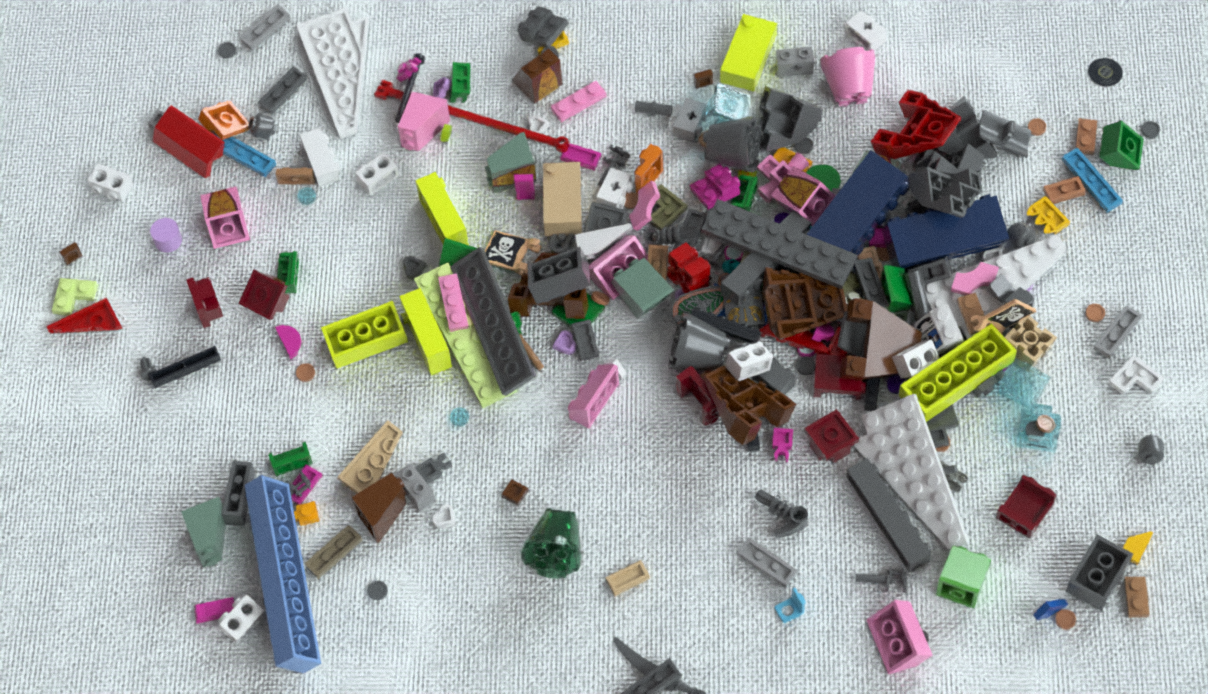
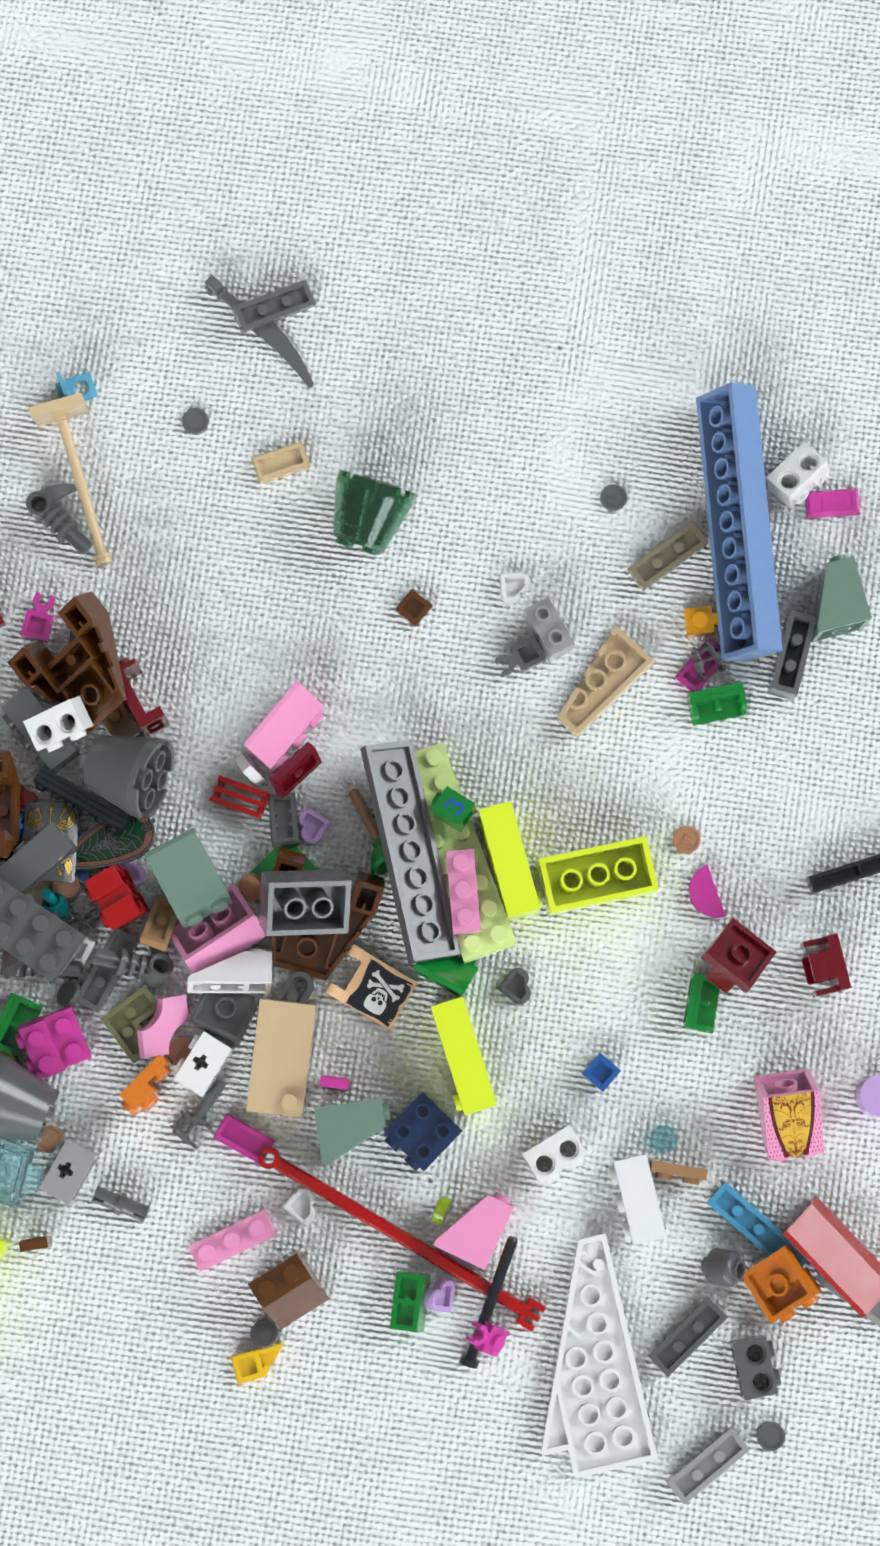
camera: 175 degrees left, 20 degrees up
reddish brown slope [351,472,407,543] -> none
clear light blue piece [450,408,470,427] -> none
dark grey plate [517,6,569,48] -> none
light grey plate [737,537,798,588] -> none
none -> tan tile [28,392,113,567]
none -> dark grey piece [182,408,209,435]
none -> red tile [209,775,271,820]
none -> dark red plate [269,742,322,798]
none -> dark blue brick [384,1092,463,1171]
none -> green brick [431,786,476,833]
none -> blue plate [582,1053,621,1092]
none -> dark grey brick [730,1334,781,1401]

